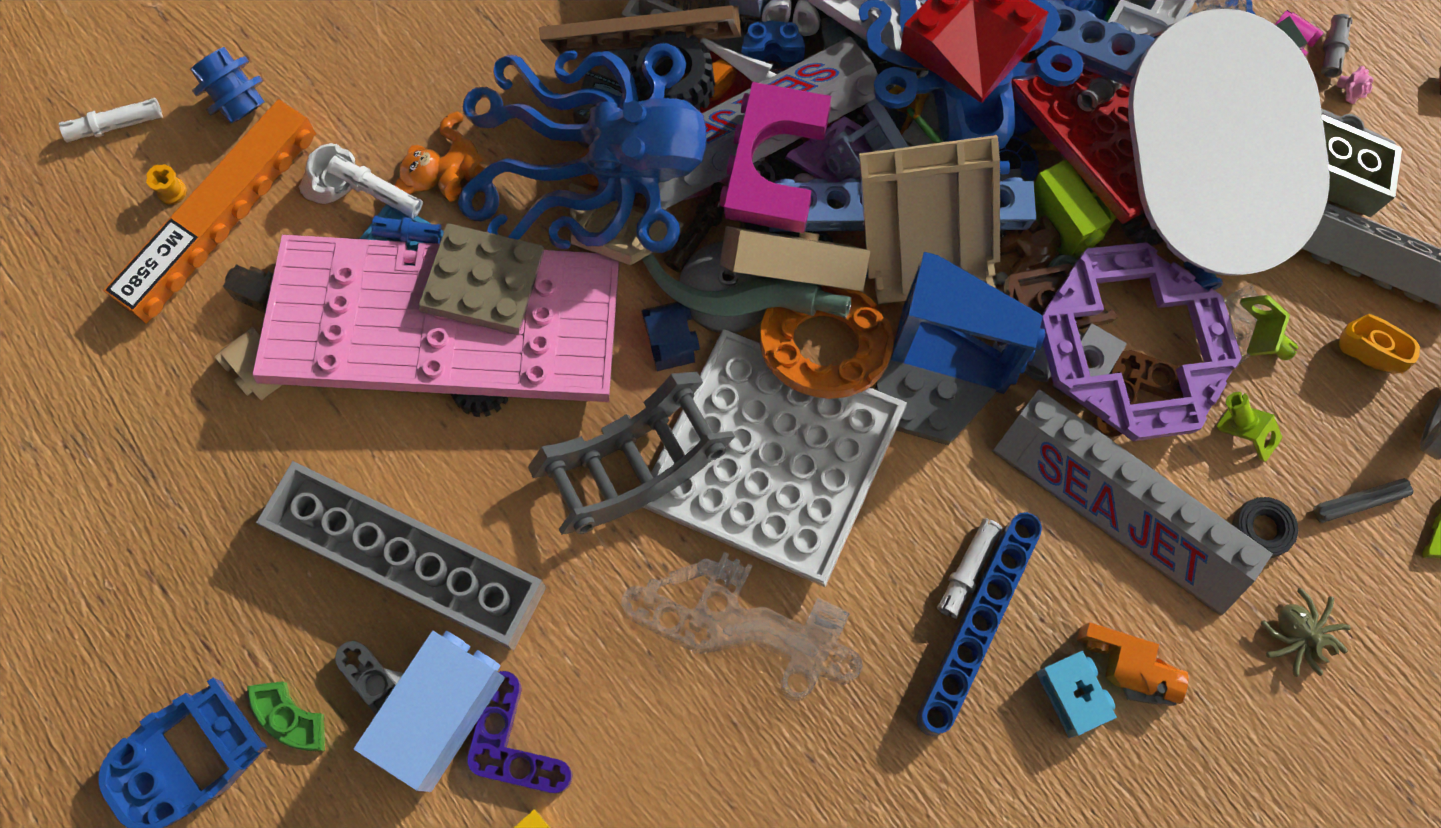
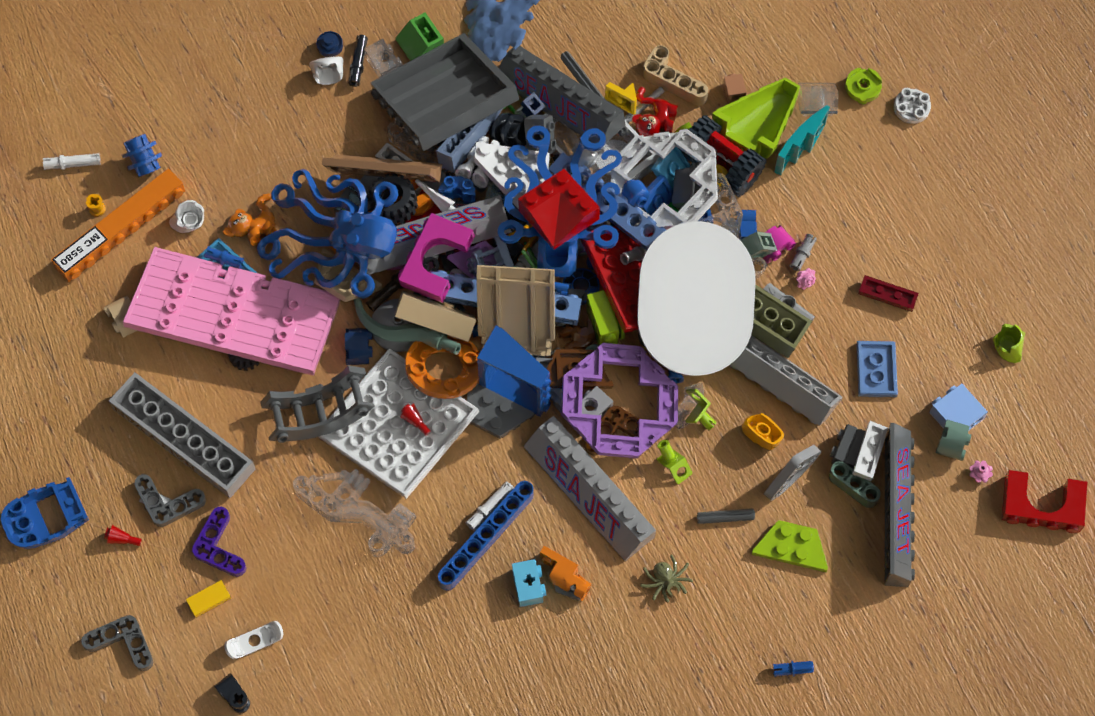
camera: 15 degrees right, 5 degrees down
clear smoke brick [223,264,274,313] -> none
bright green tile [247,682,325,752] -> none
white pin [327,154,423,219] -> none
light blue brick [354,630,505,792] -> none
dark tan plate [419,223,544,335] -> none
black tyre [1232,497,1299,558] -> none
none -> red cone [104,524,142,546]
none -> red cone [400,404,431,436]

